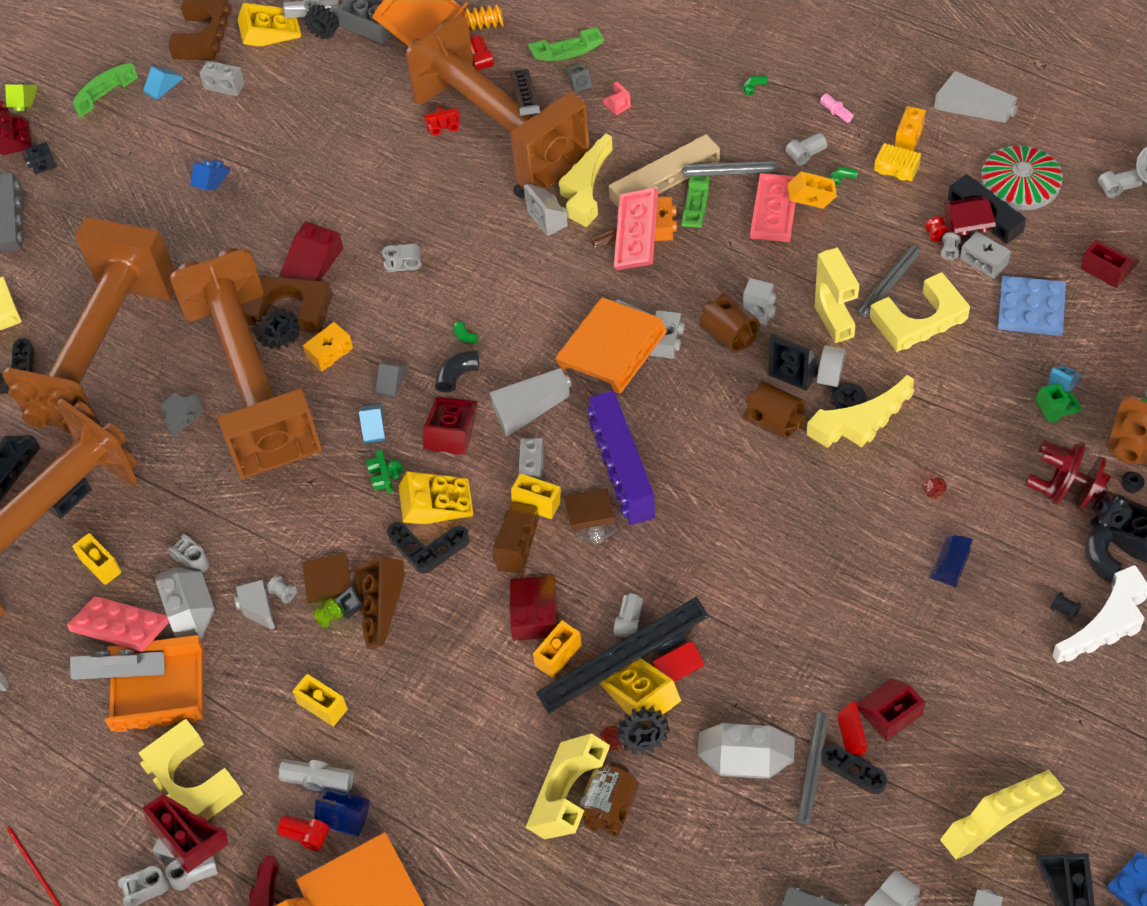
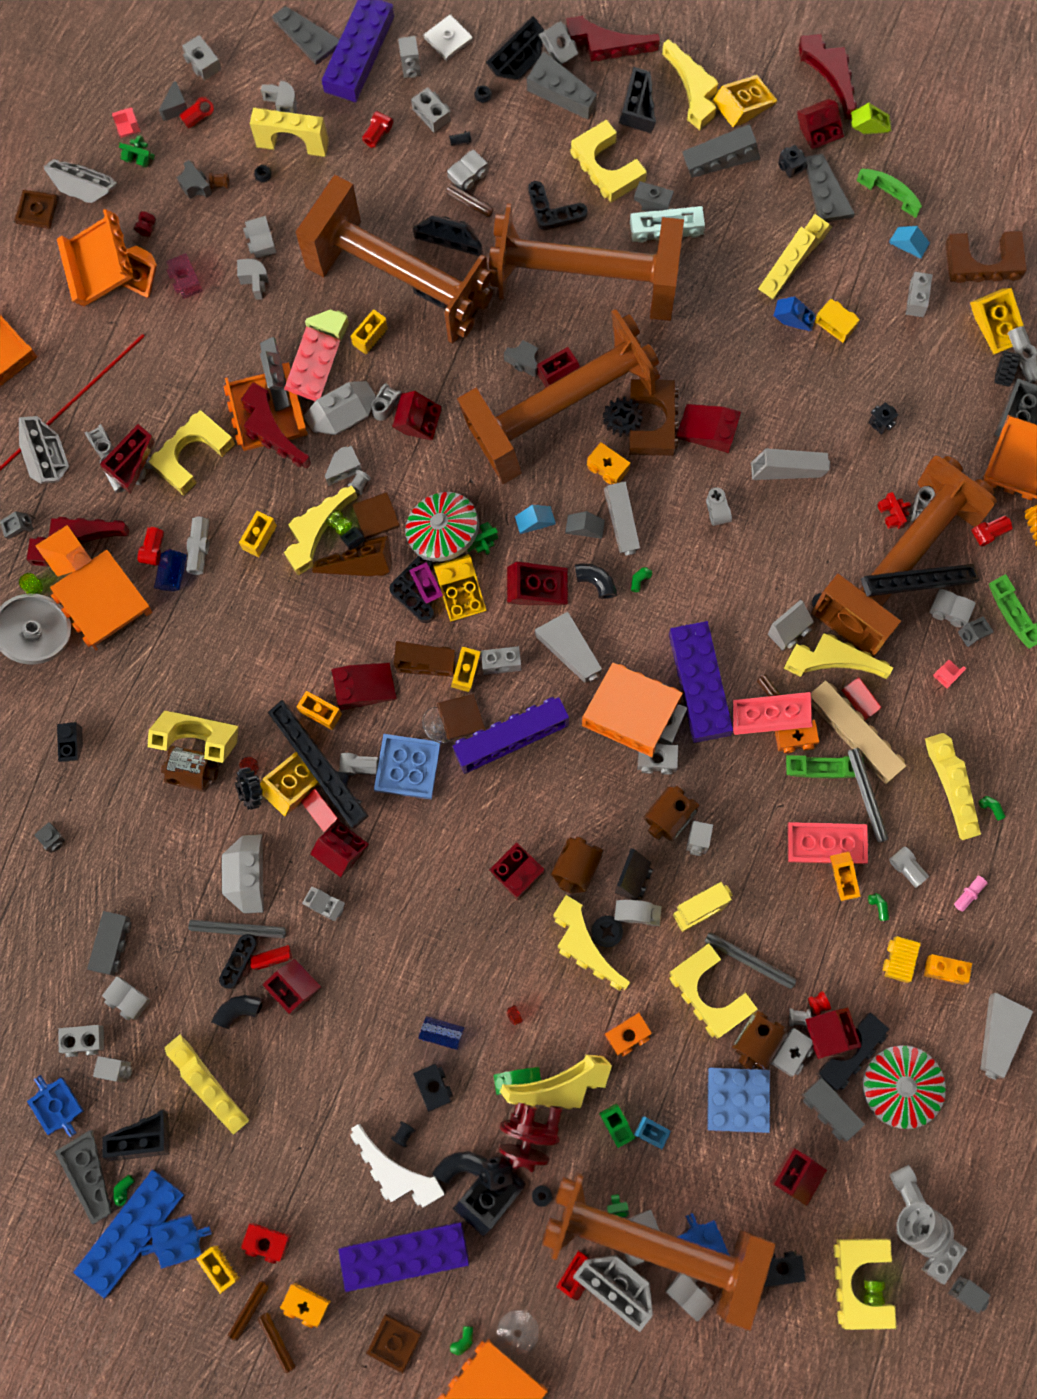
camera: 80 degrees right, 20 degrees up
none -> black cylinder [211,995,264,1029]
none -> dark red arch [241,382,311,469]
none -> light yellow arch [284,485,358,576]
none -> light grey brick [302,886,345,921]
none -> yellowish green slope [305,309,349,342]
none -> dark red slope [310,821,369,878]
none -> medium blue plate [374,734,441,800]
none -> dark red slope [392,391,442,440]
none -> dish [405,492,479,562]
none -> magenta slope [409,562,443,604]
none -> black brick [413,1064,454,1112]
none -> dark red slope [489,842,545,901]
none -> green brick [493,1067,541,1095]
none -> light yellow arch [500,1055,612,1109]
none -> dark red slope [537,347,580,387]
none -> light grey slope [604,482,640,556]
none -> orange brick [604,1013,652,1056]
none -> light aqua brick [630,206,705,242]
none -> dark grey brick [634,181,674,212]
none -> dark purple brick [669,621,733,743]
none -> reddish brown cylinder [732,1011,787,1070]
none -> light grey slope [751,448,830,480]
none -> light yellow arch [758,214,832,300]
none -> dark grey brick [801,1078,865,1141]
none -> dark grey wing [805,154,855,222]
none -> yellow brick [815,298,860,343]
none -> slope [841,677,882,721]
none -> black brick [868,402,899,435]
none -> light grey piece [910,486,935,521]
none -> light yellow arch [925,733,981,840]
none -> light grey brick [929,589,976,627]

